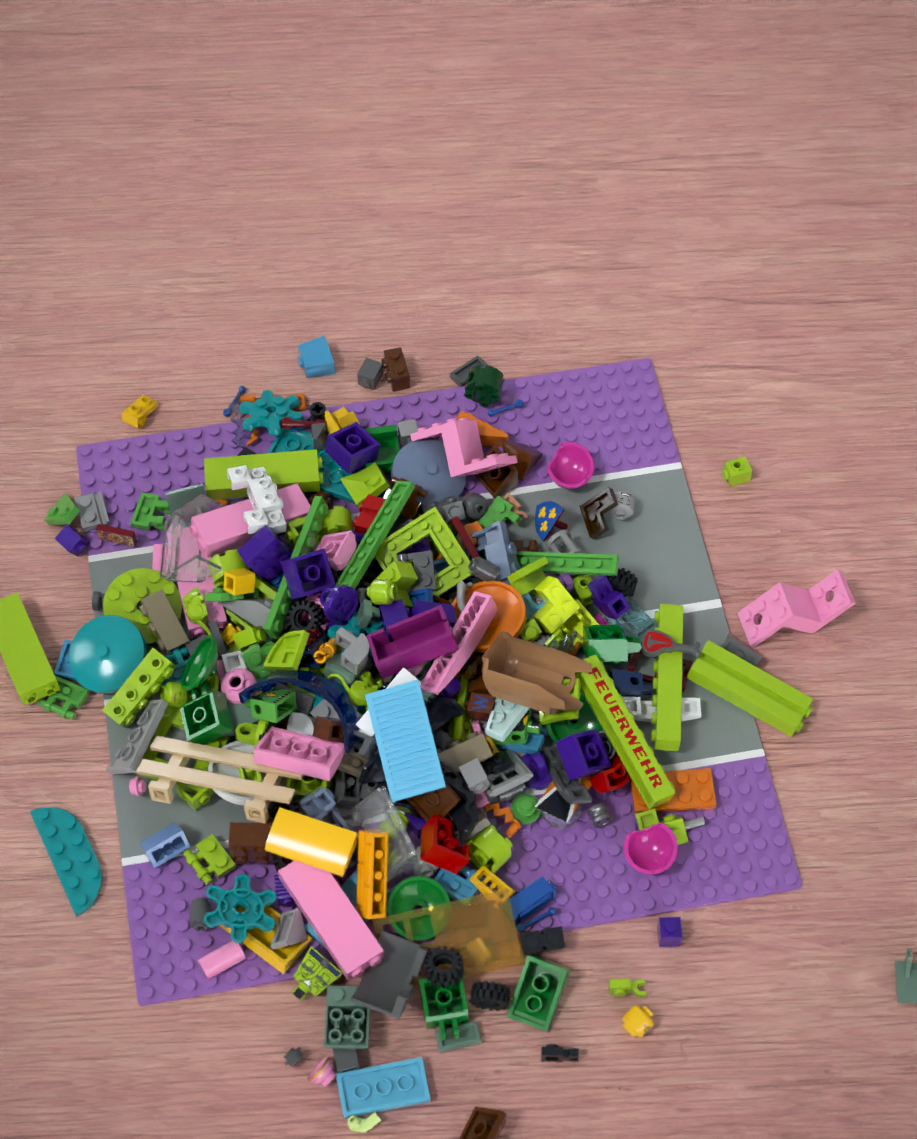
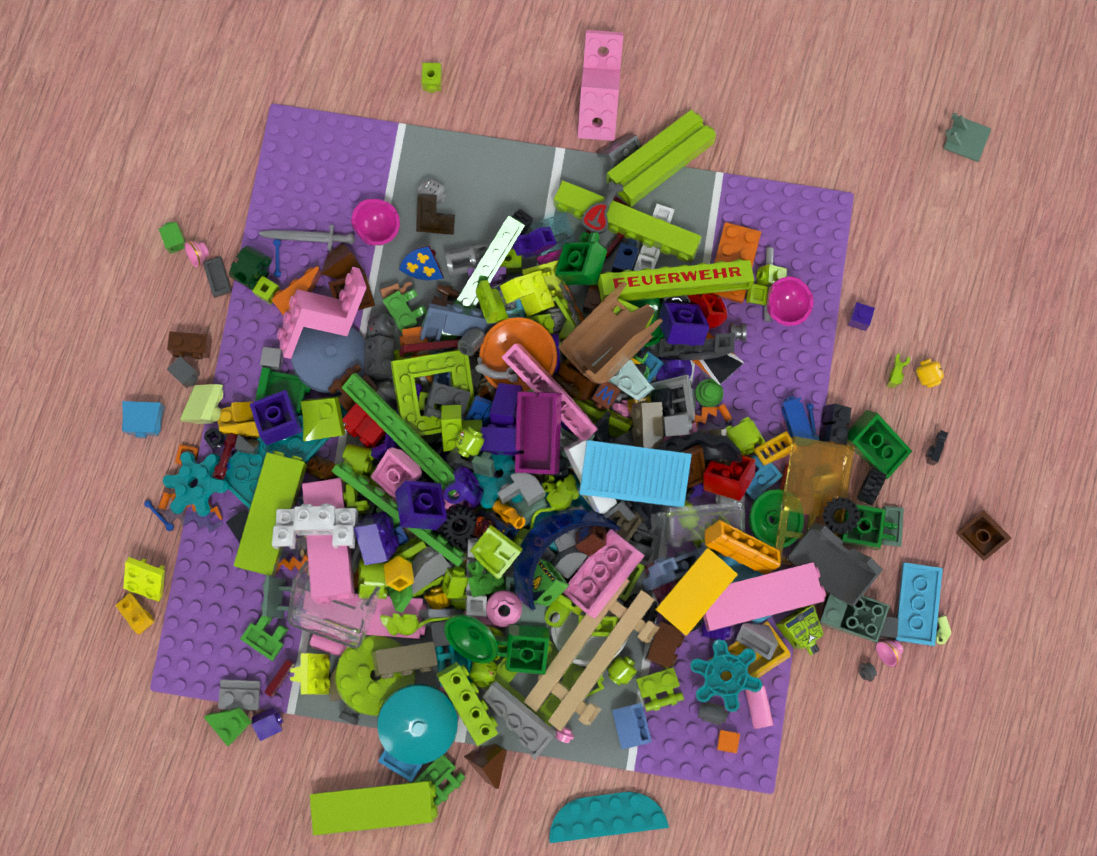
camera: 70 degrees left, 20 degrees up
none -> neon yellow plate [123,557,165,602]
none -> bright green brick [159,222,186,254]
none -> yellowish green slope [180,384,223,424]
none -> bright pink piece [185,241,209,267]
none -> lime piece [252,276,281,305]
none -> light grey sword [259,225,355,251]
none -> neon yellow plate [290,653,330,695]
none -> reddish brown slope [464,744,506,789]
none -> lime head [608,655,637,685]
none -> orange tile [716,730,740,754]

